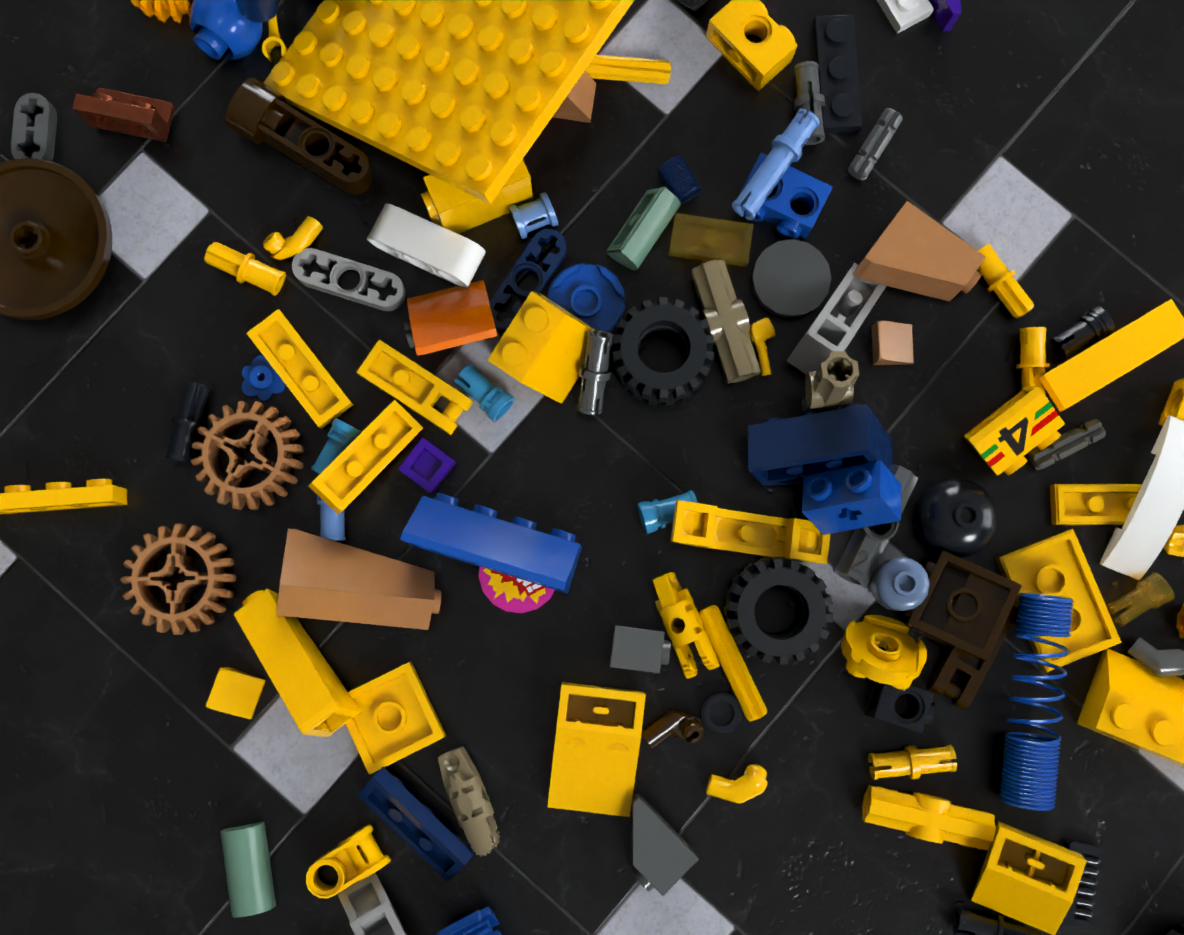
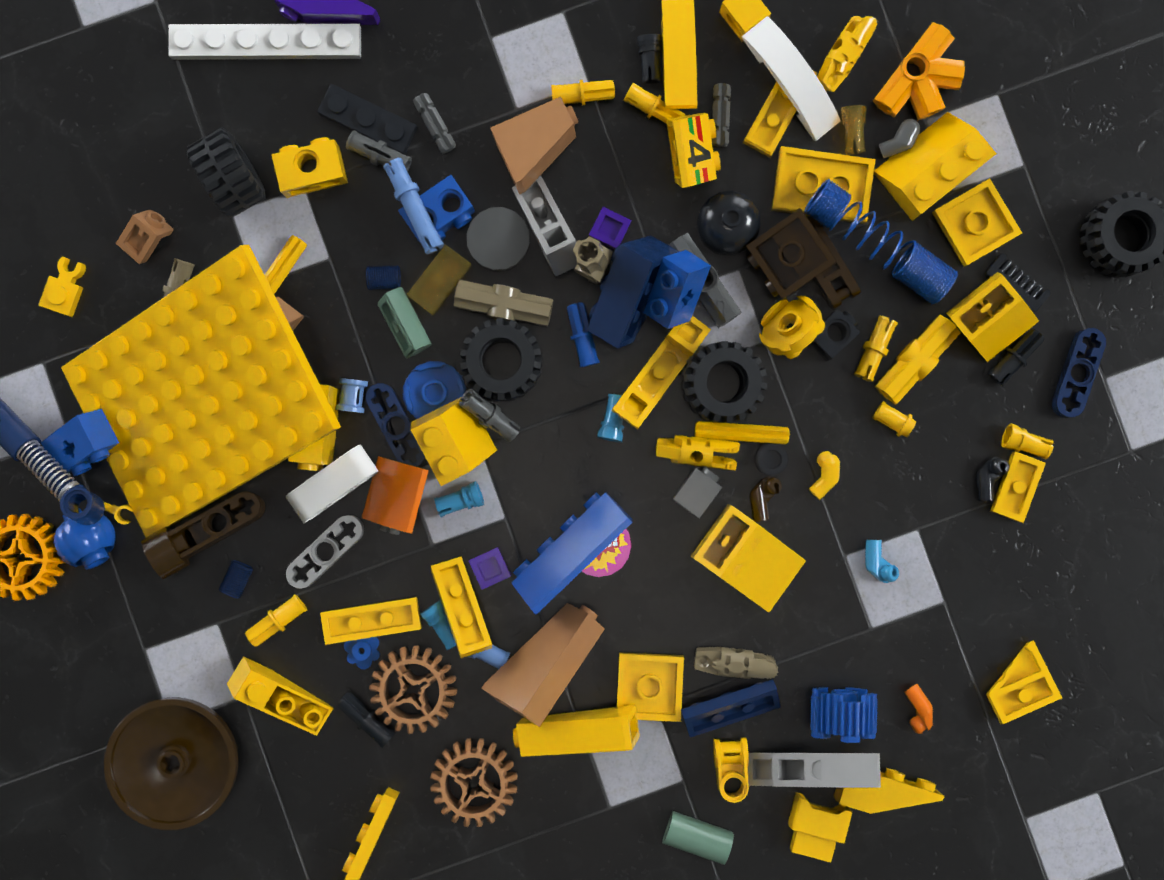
camera: 55 degrees left, 5 degrees up
dark grey beam [11,93,57,162] -> none
copper bracket [72,88,175,142] -> none
yellow slope [206,667,266,719] -> none
yellow arm [263,216,323,260] -> none
yellow plate [357,339,473,435] -> none
dark grey slope [631,792,699,896] -> none
yellow hand [748,318,775,376] -> none
sand blue head [870,557,930,611] -> none
slope [871,321,914,365] -> none
none -> dark blue piece [218,560,253,599]
none -> yellow slope [227,656,333,736]
none -> blue axle [567,302,600,367]
none -> dark purple plate [589,207,632,250]
none -> dark azure arm [865,539,899,583]
none -> yellow pin [872,401,916,438]
none -> yellow plate [932,178,1022,267]

